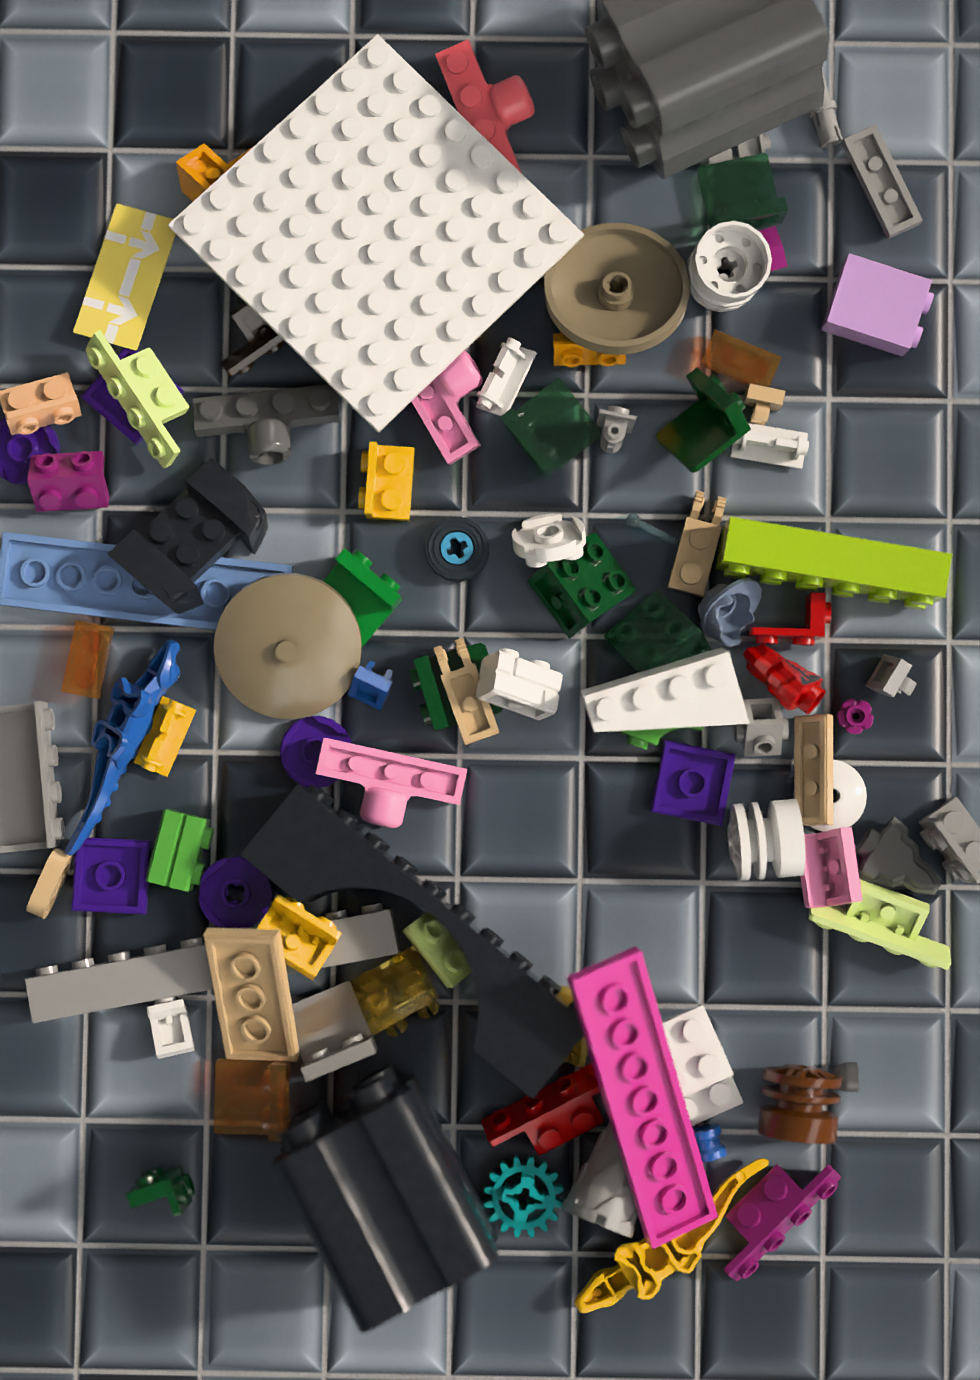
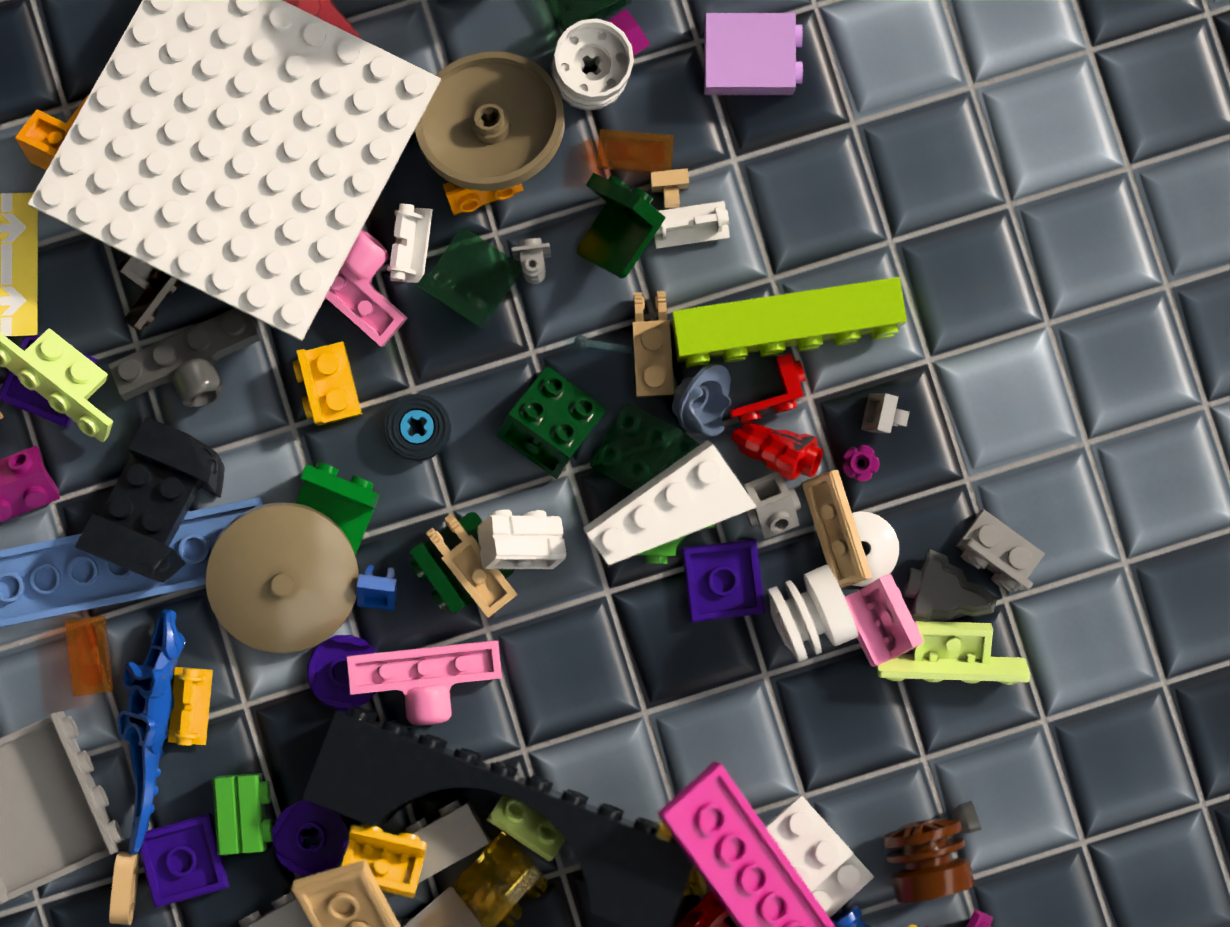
camera: 25 degrees left, 0 degrees up
white plate [512,513,586,568] -> none

